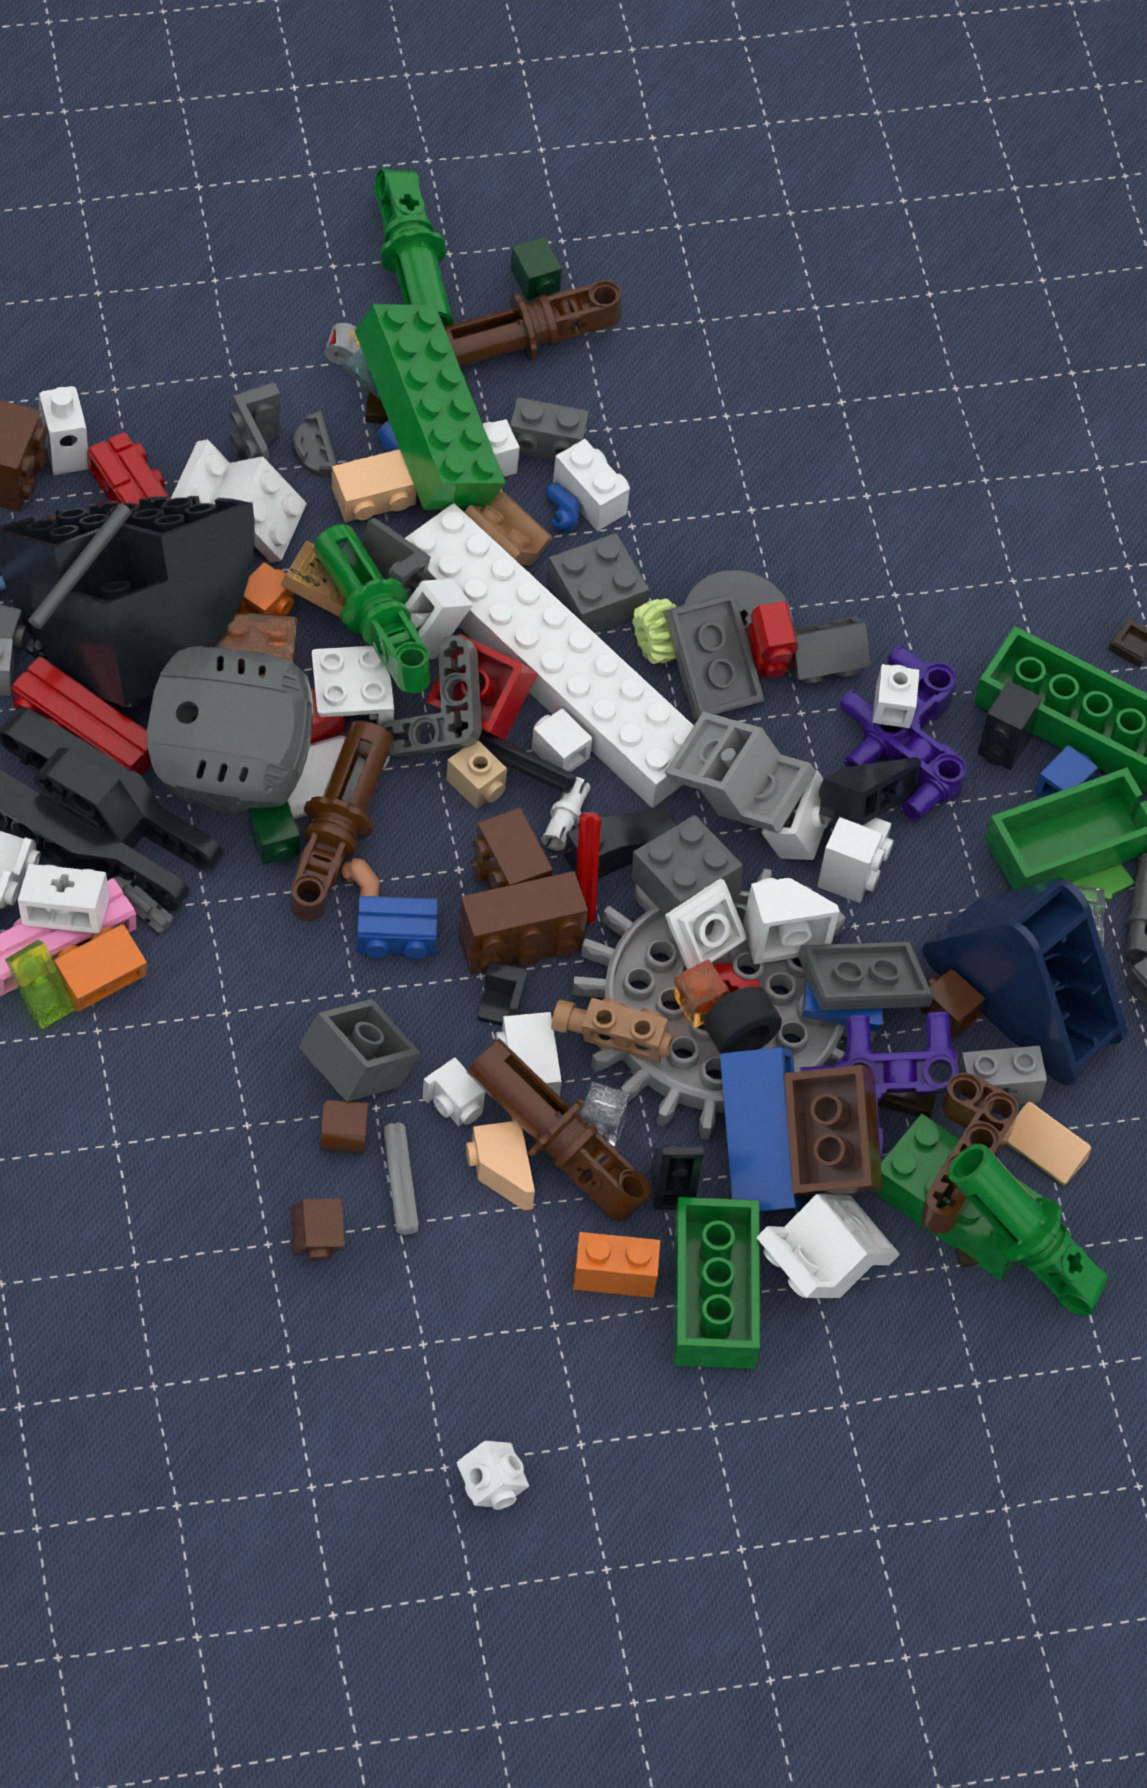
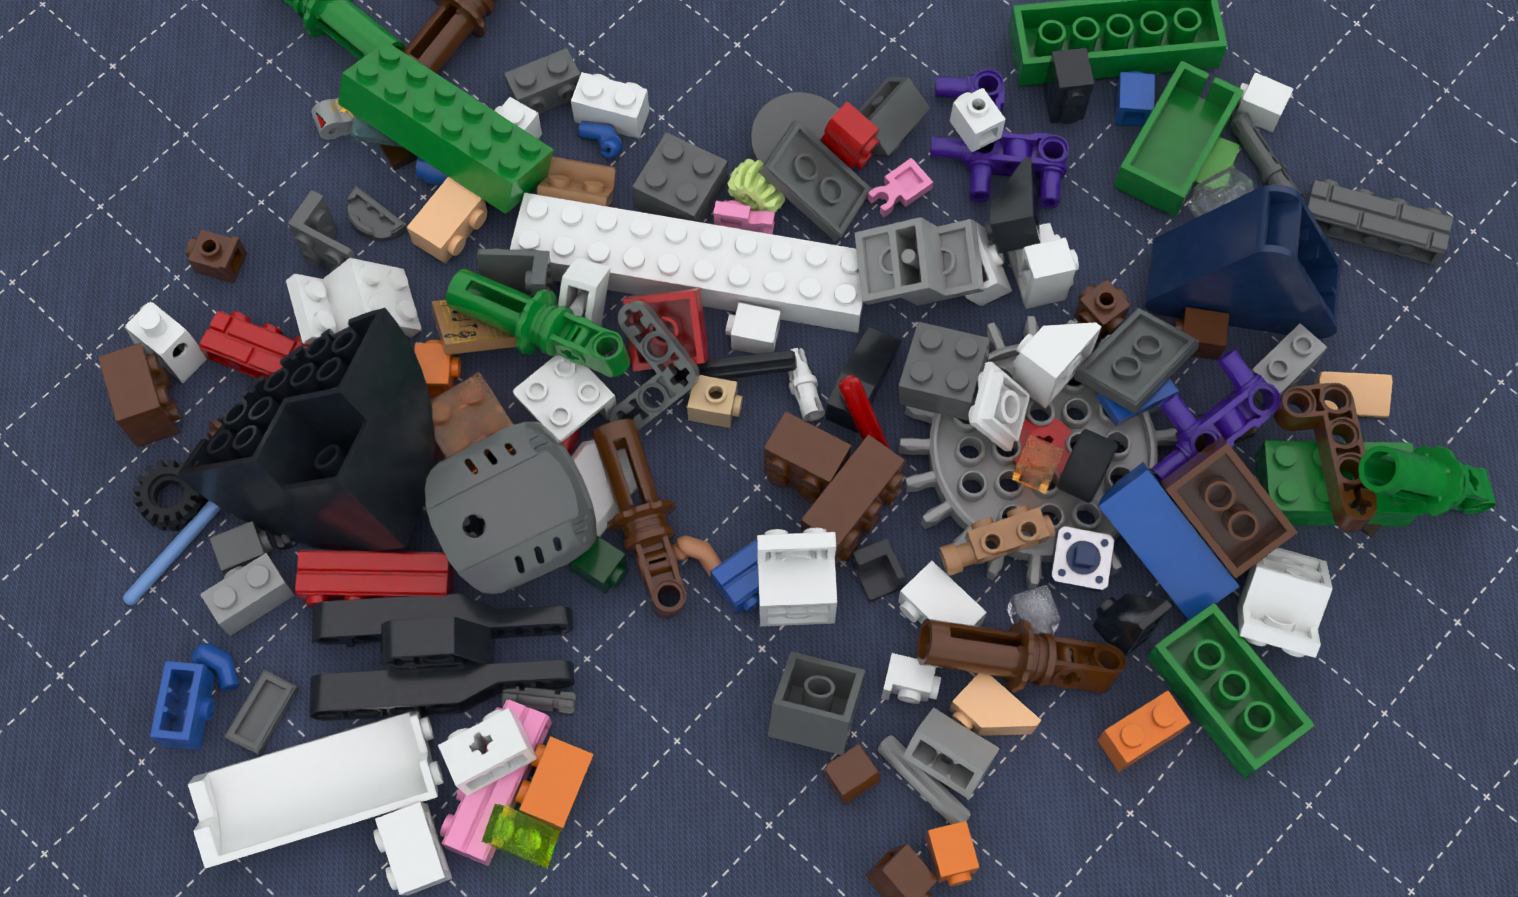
camera: 30 degrees left, 10 degrees up
dark grey bar [29,504,132,629] -> none
none -> reddish brown brick [186,229,247,283]
none -> bright pink plate [713,200,775,235]
none -> white bracket [757,528,837,626]
none -> bright pink plate [867,158,933,217]
none -> light grey brick [902,707,1000,799]
none -> orange brick [925,821,979,886]
none -> piece [1049,526,1114,593]
none -> reddish brown brick [1074,279,1131,343]

